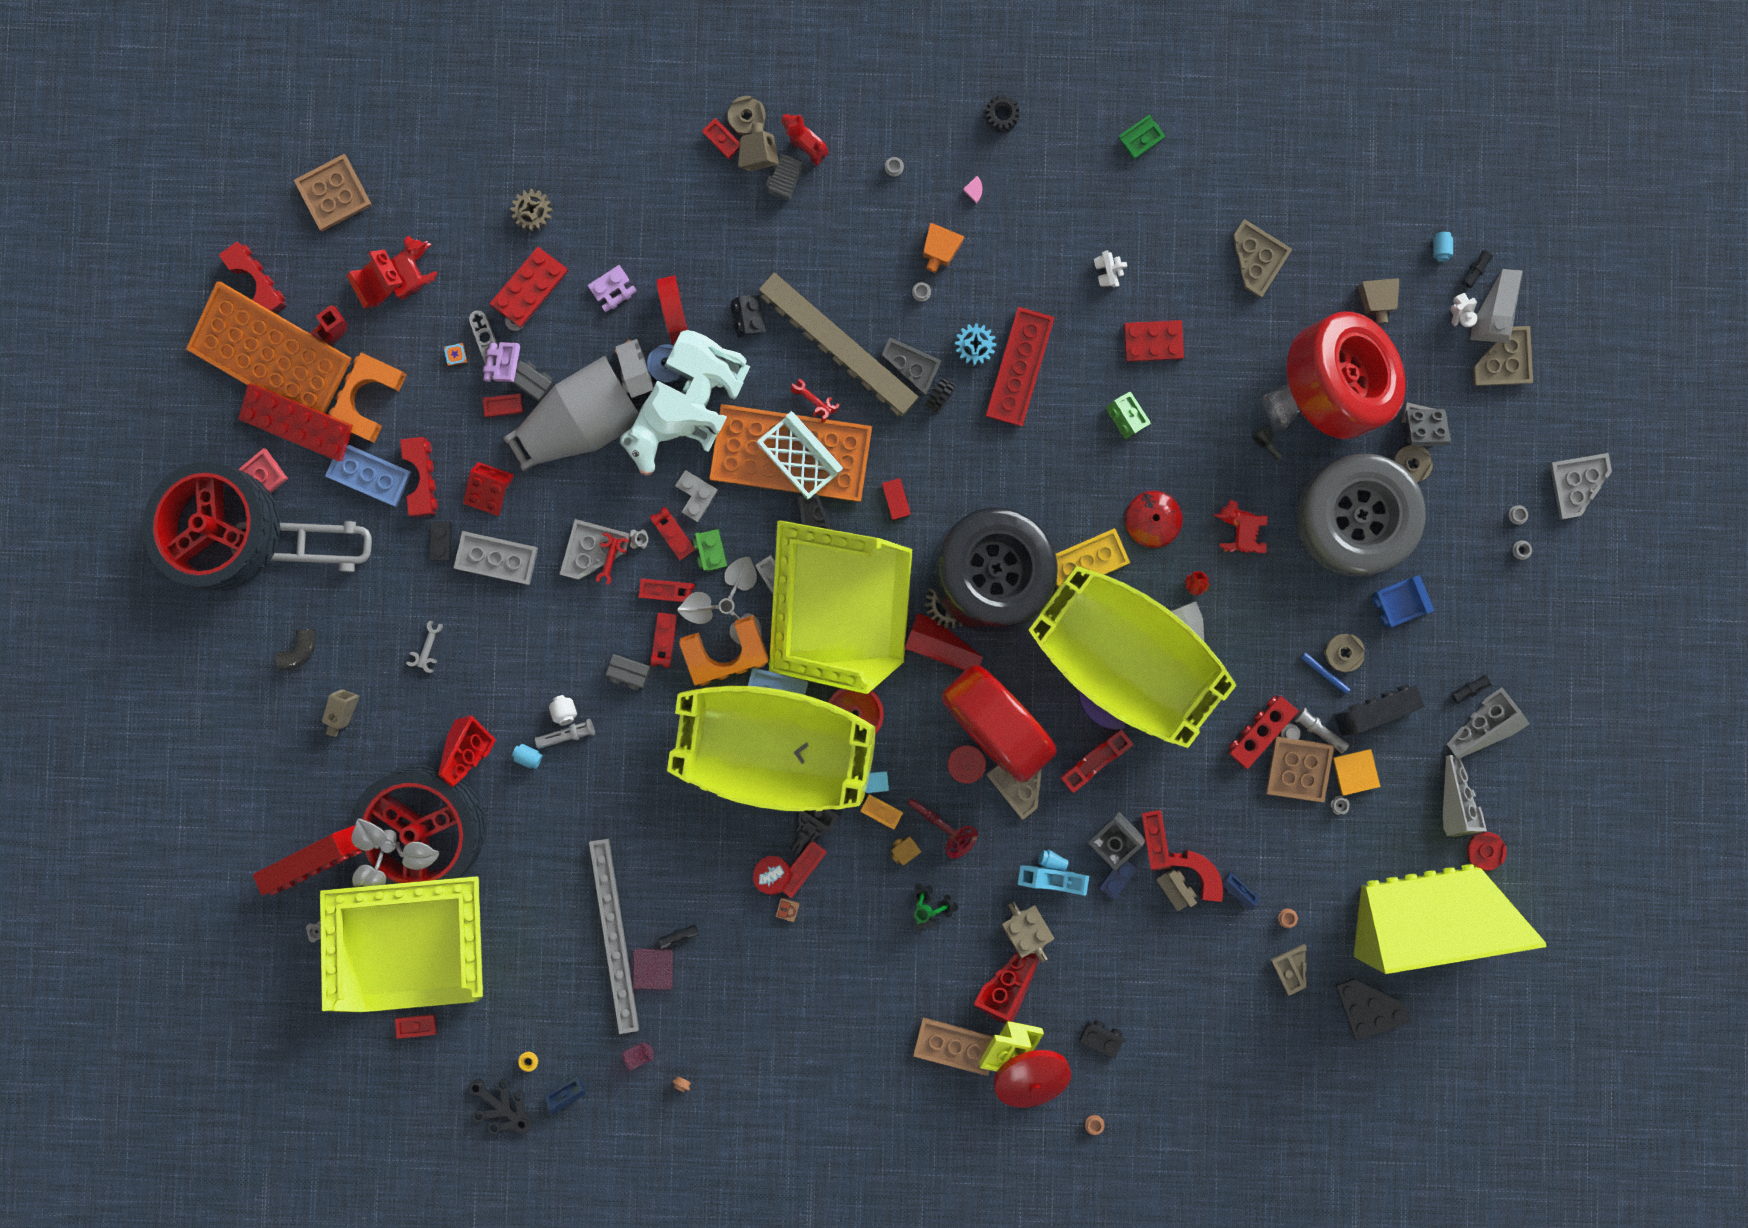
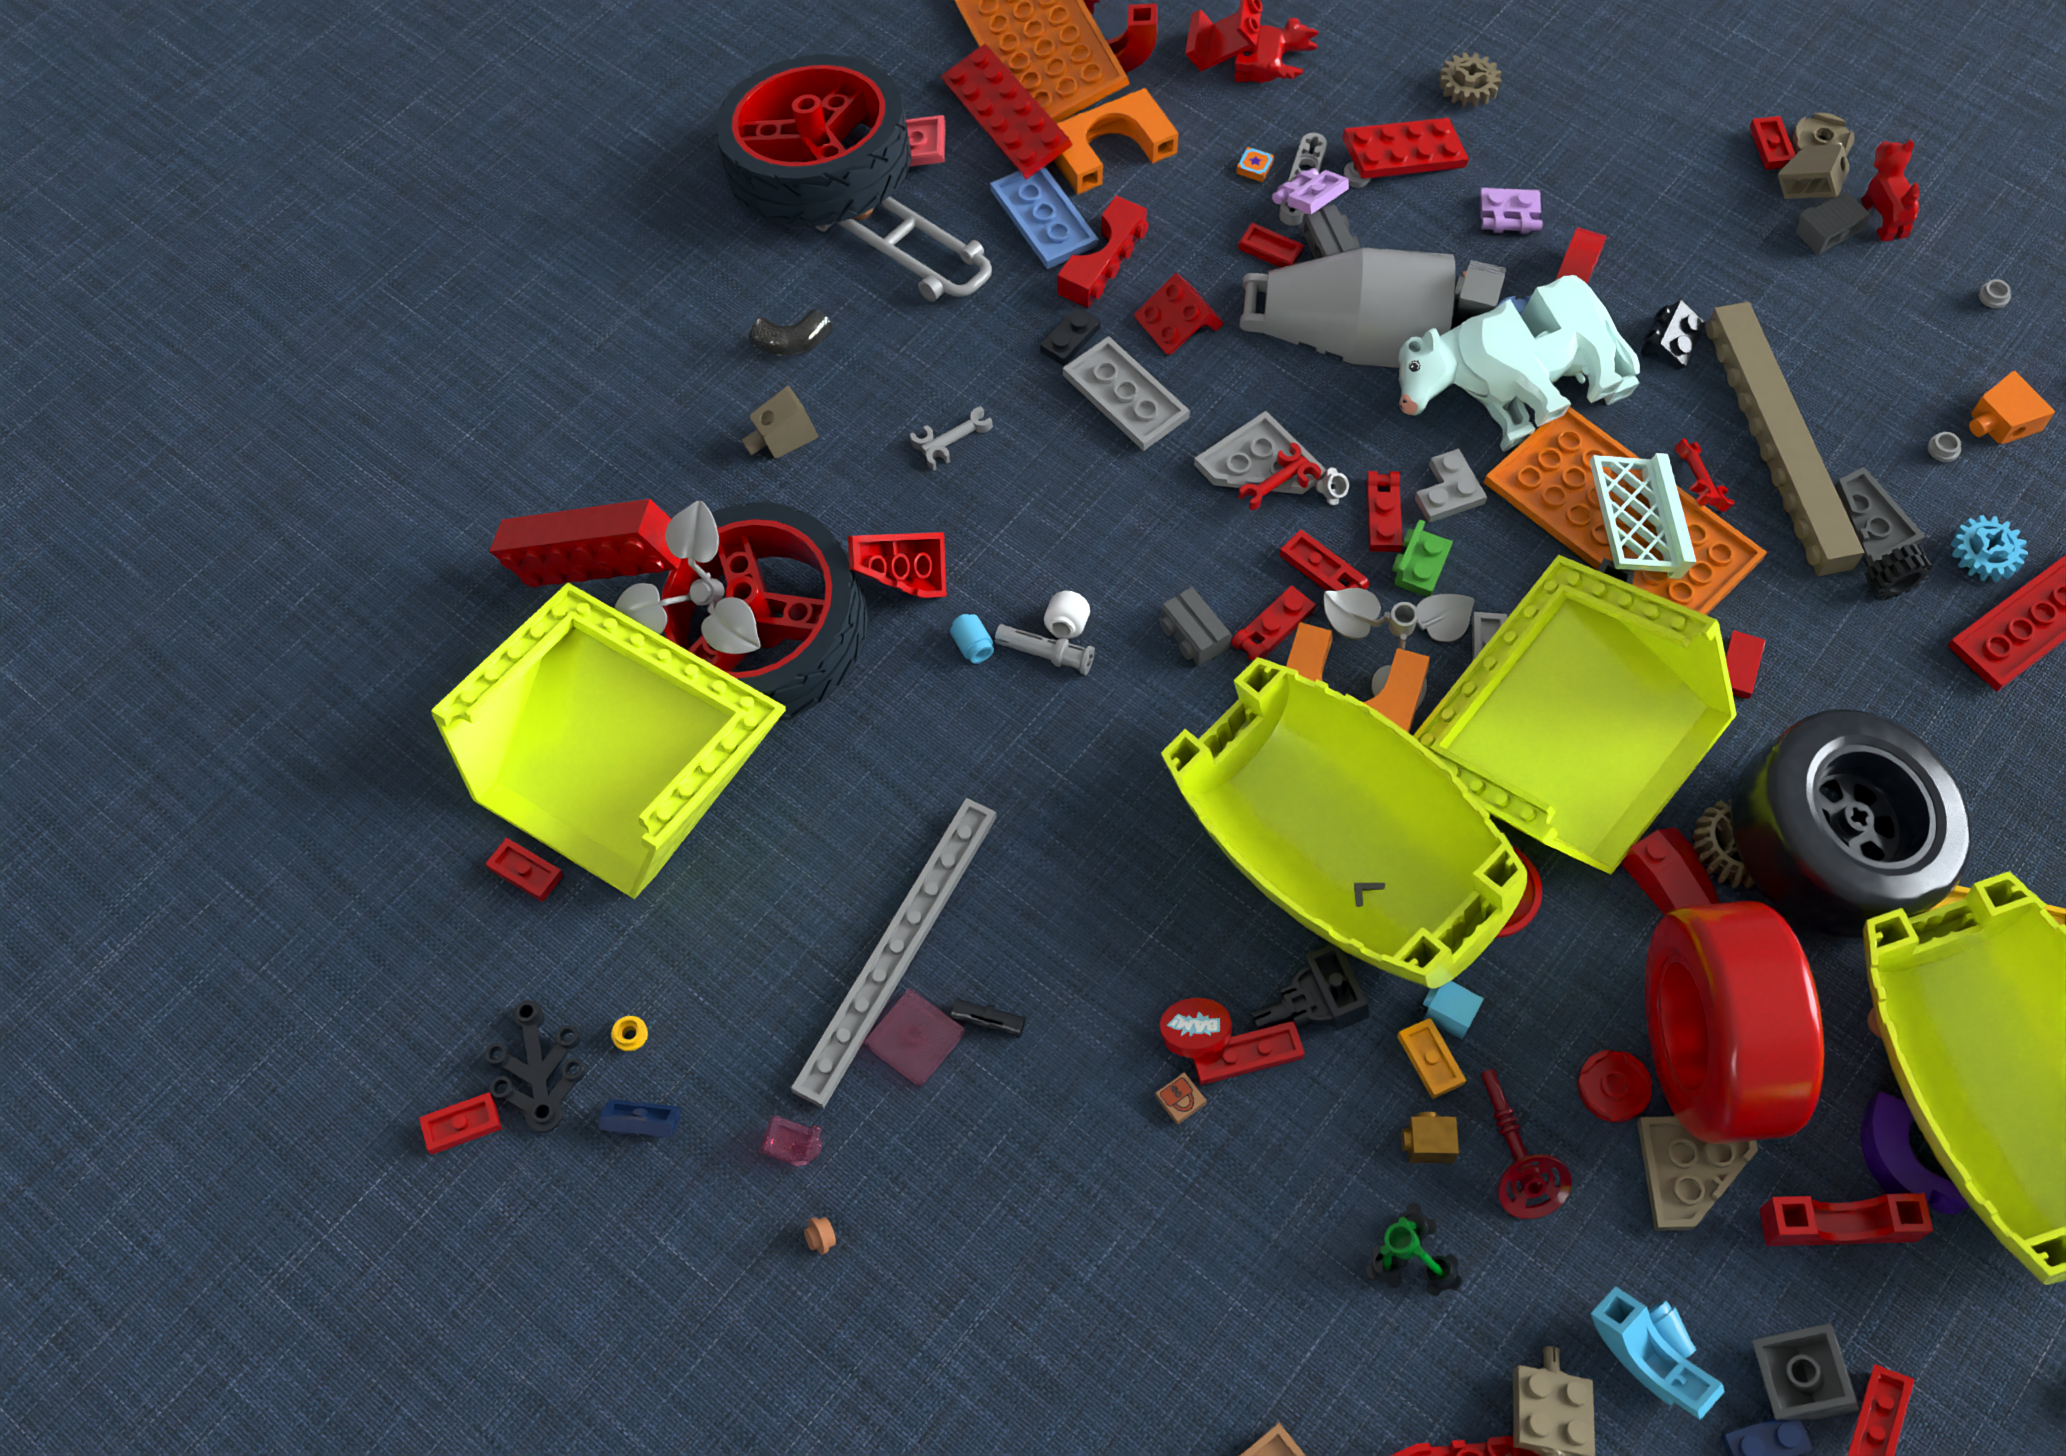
camera: 40 degrees right, 25 degrees down
none -> red plate [419,1092,502,1155]

